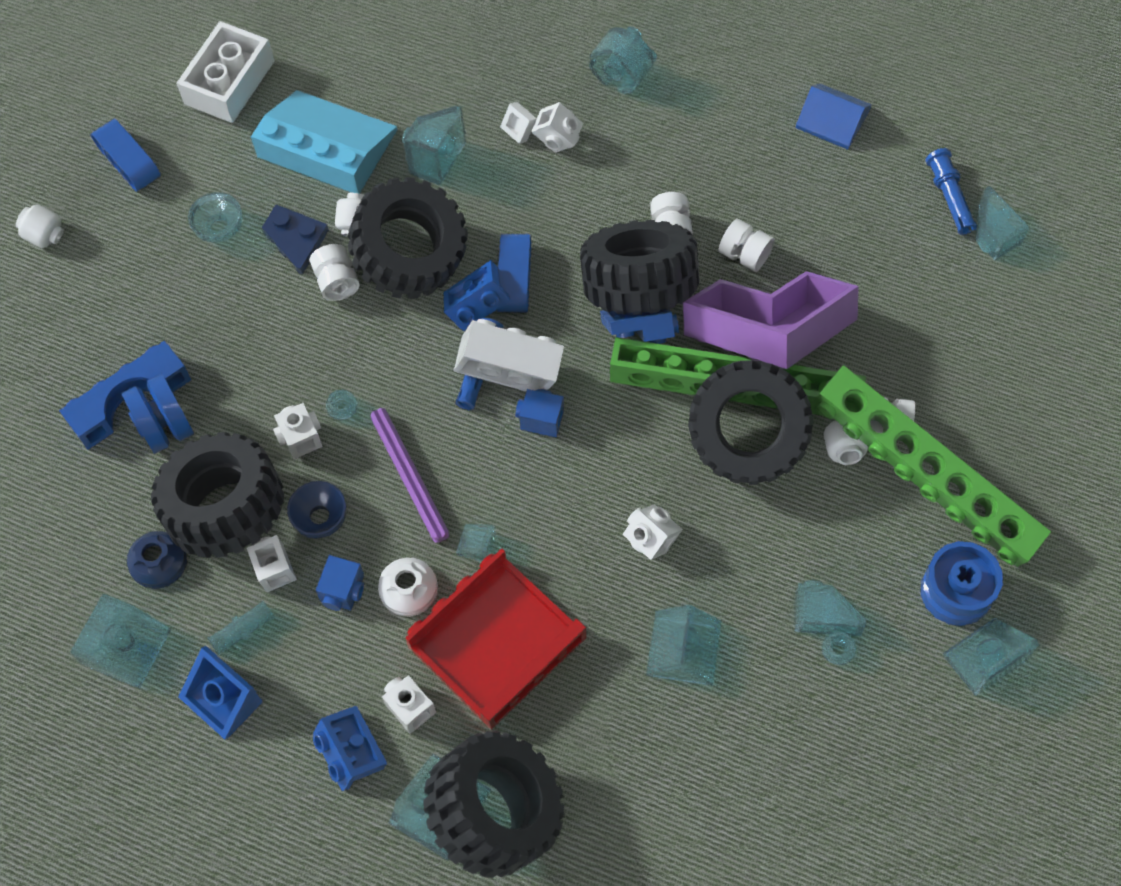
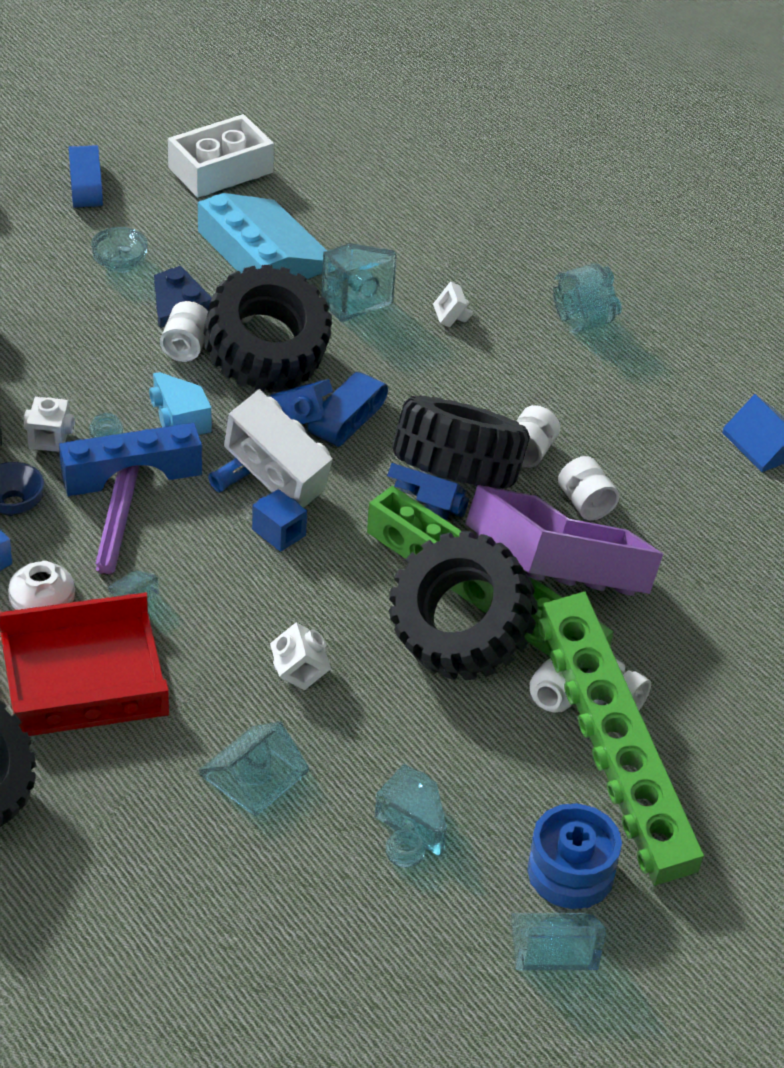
camera: 25 degrees right, 20 degrees down
white brick [532,102,583,153] -> none
none -> blue arch [59,423,202,496]
none -> medium azure slope [149,372,212,435]

